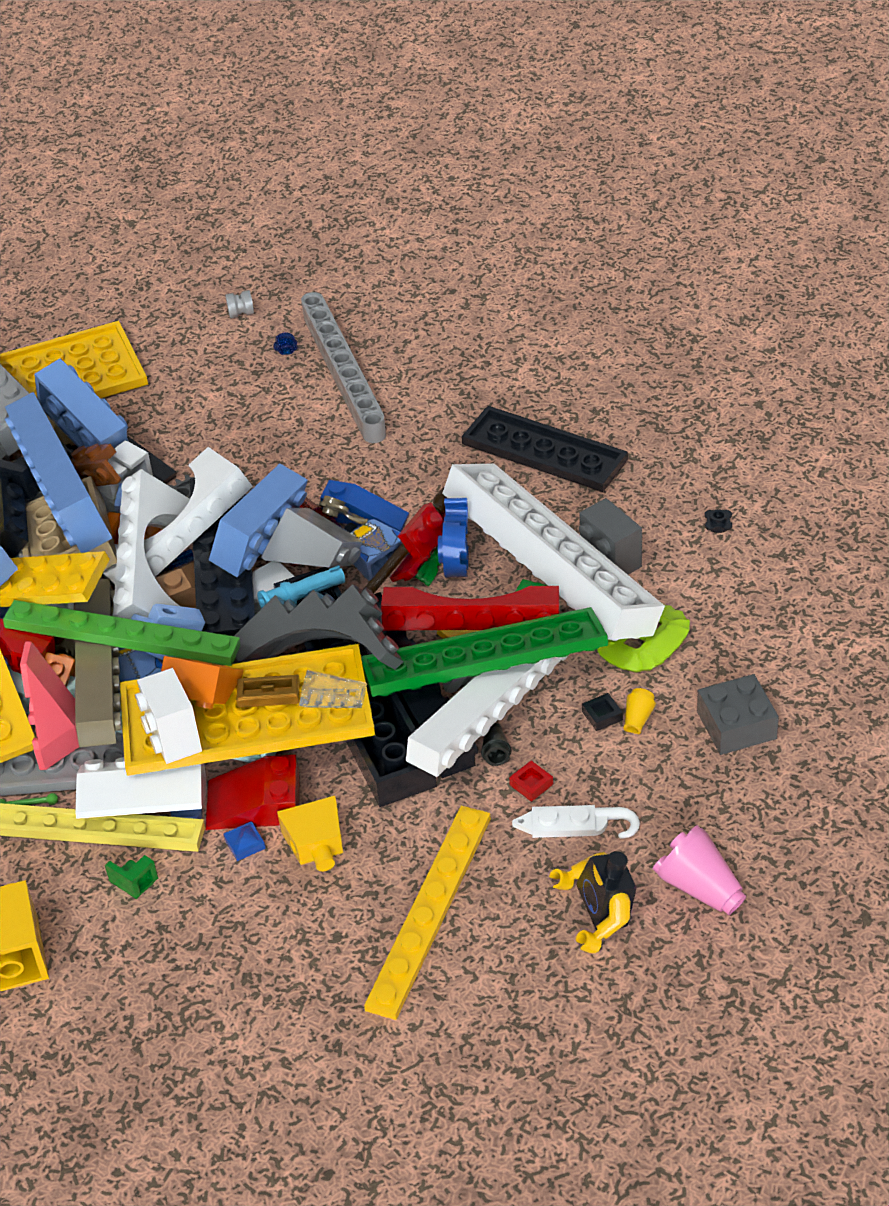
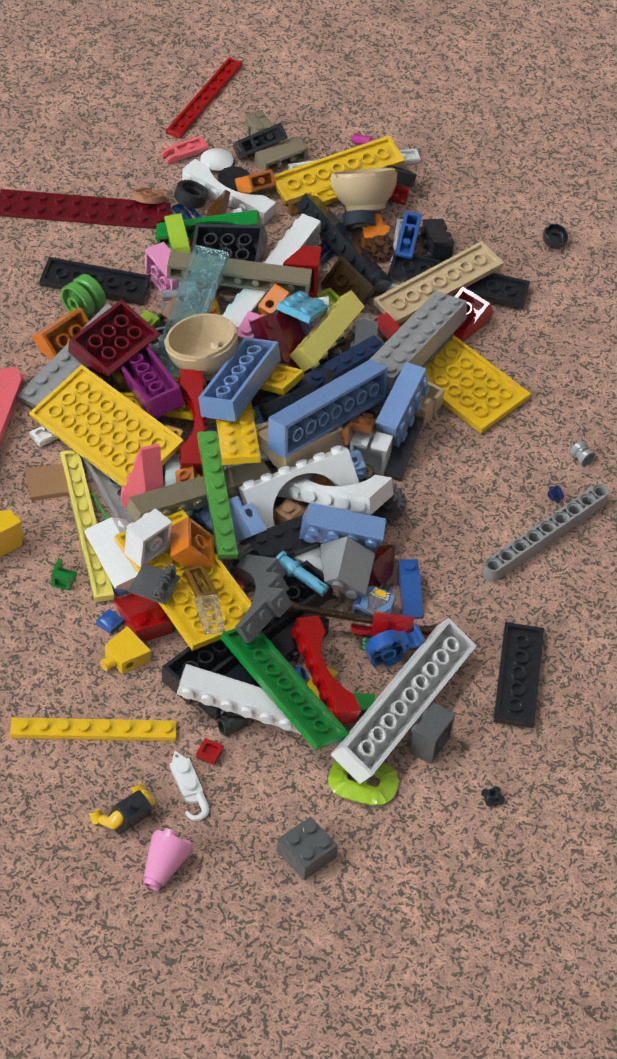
camera: 60 degrees right, 5 degrees up
dark tan plate [318,495,368,524] -> none
black plate [582,693,623,731] -> none
yellow cone [623,688,656,734] -> none
none -> dark grey hinge [128,563,181,605]

